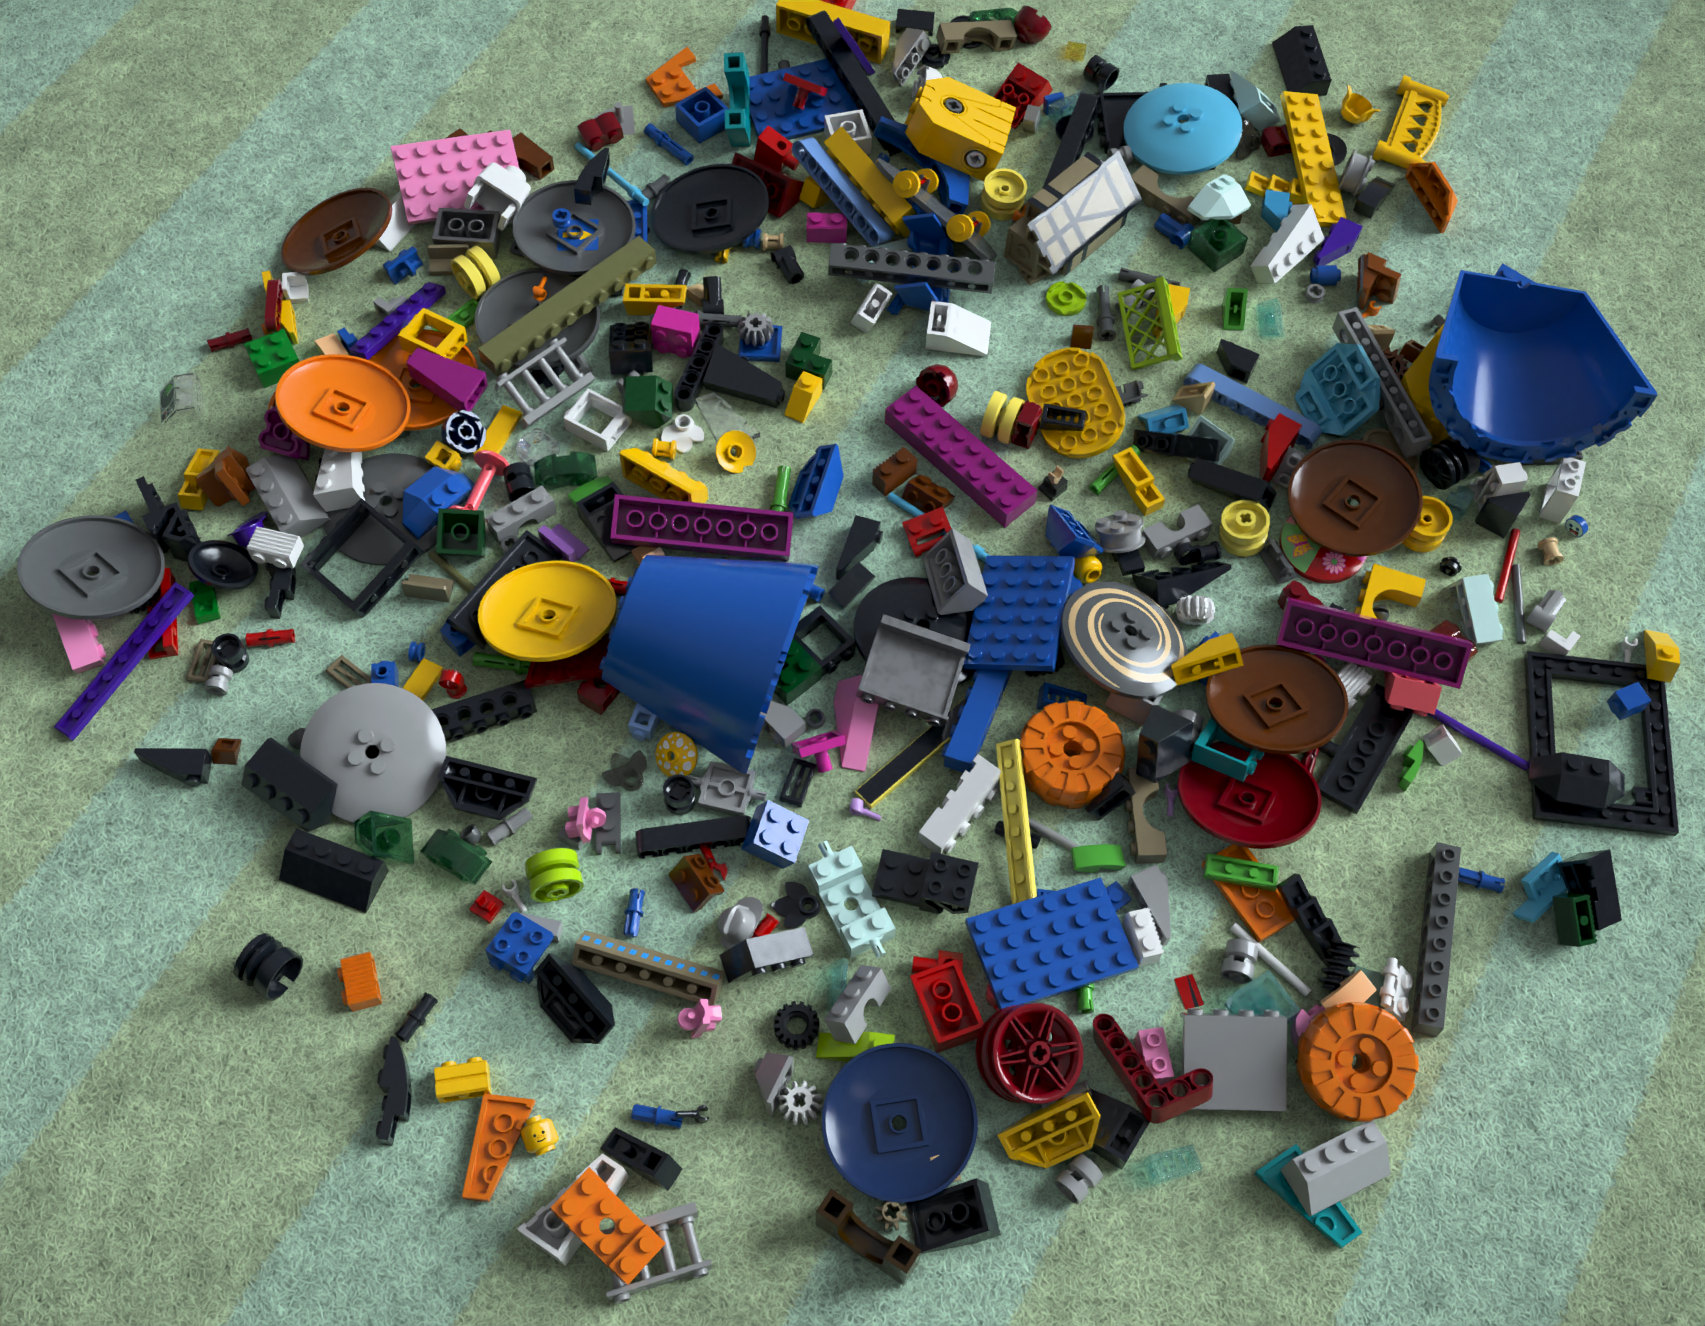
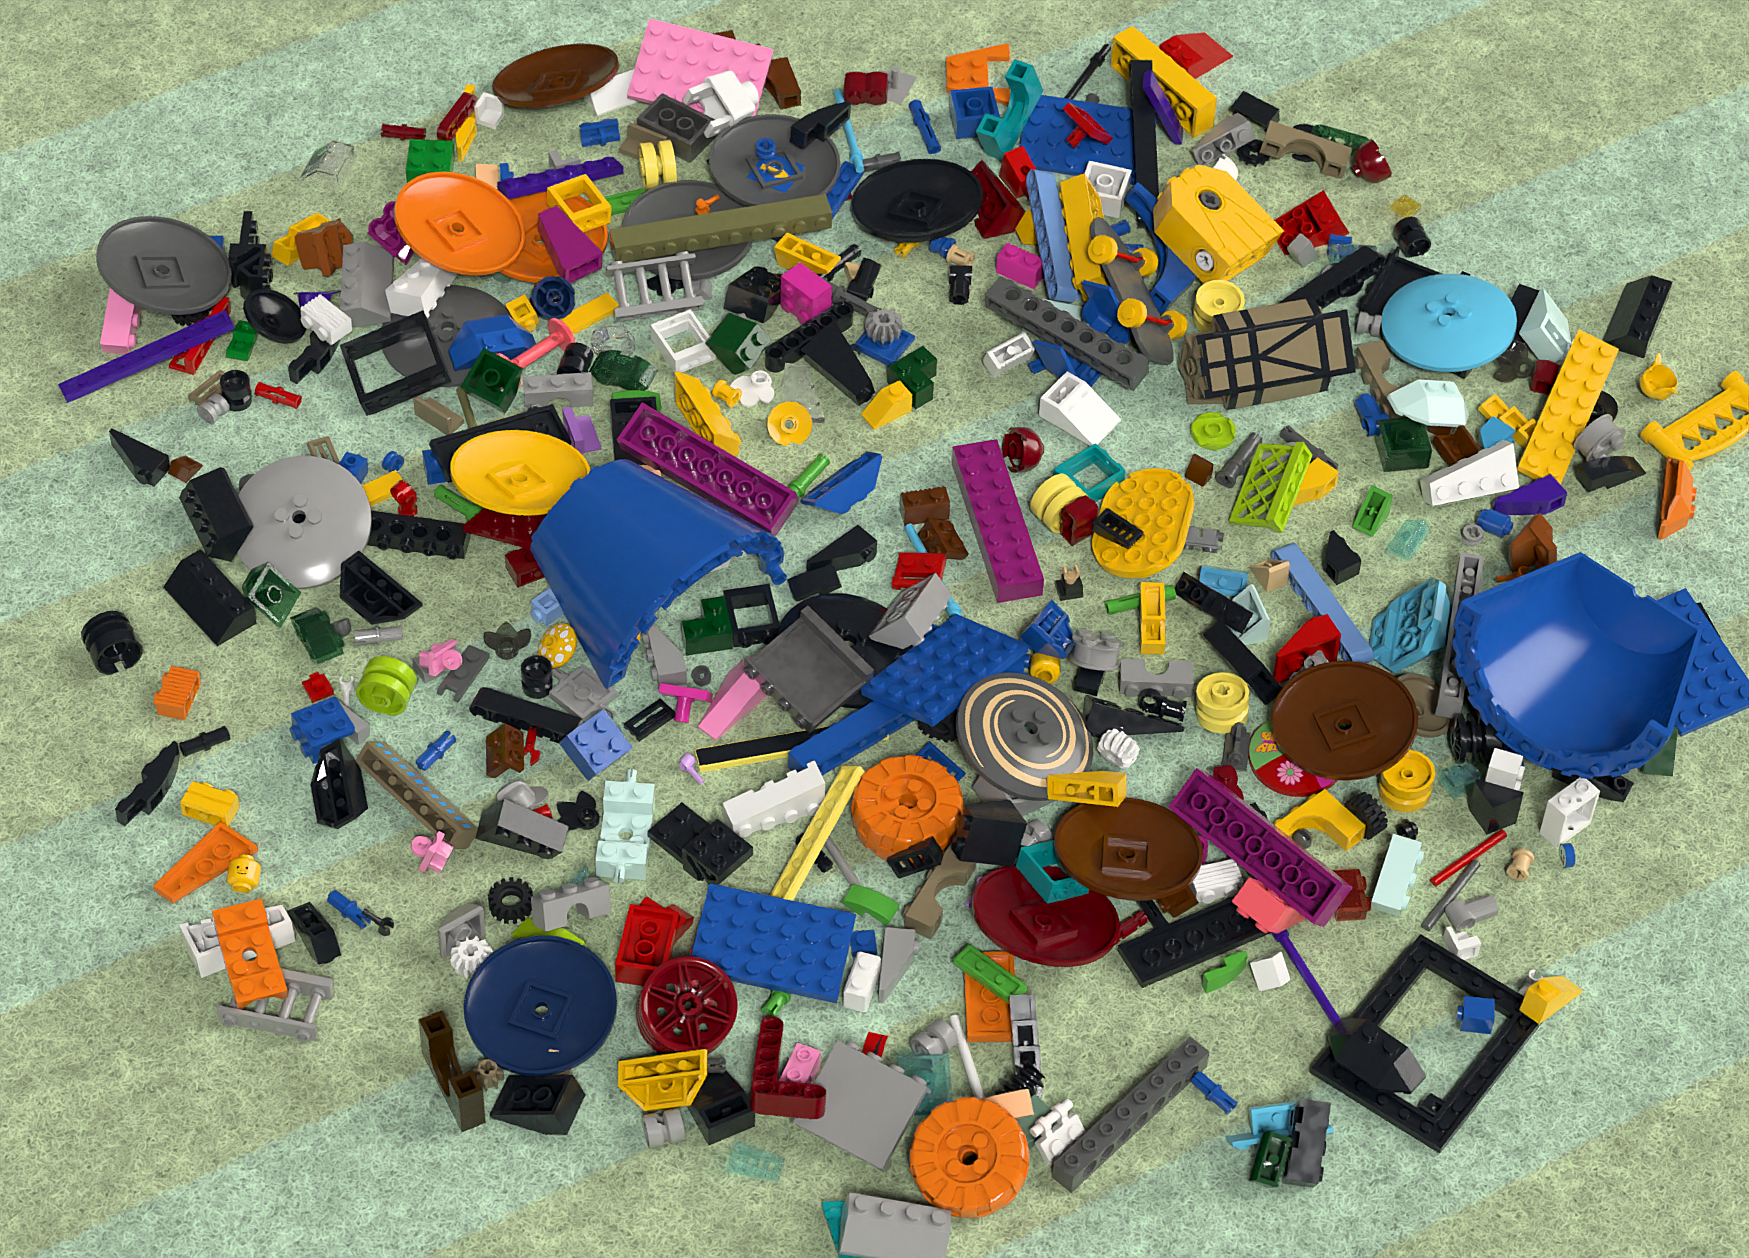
camera: 30 degrees right, 10 degrees down
none -> teal window [1053,443,1125,502]
none -> black tyre [1344,792,1388,840]
none -> reddish brown bracket [1432,425,1481,466]

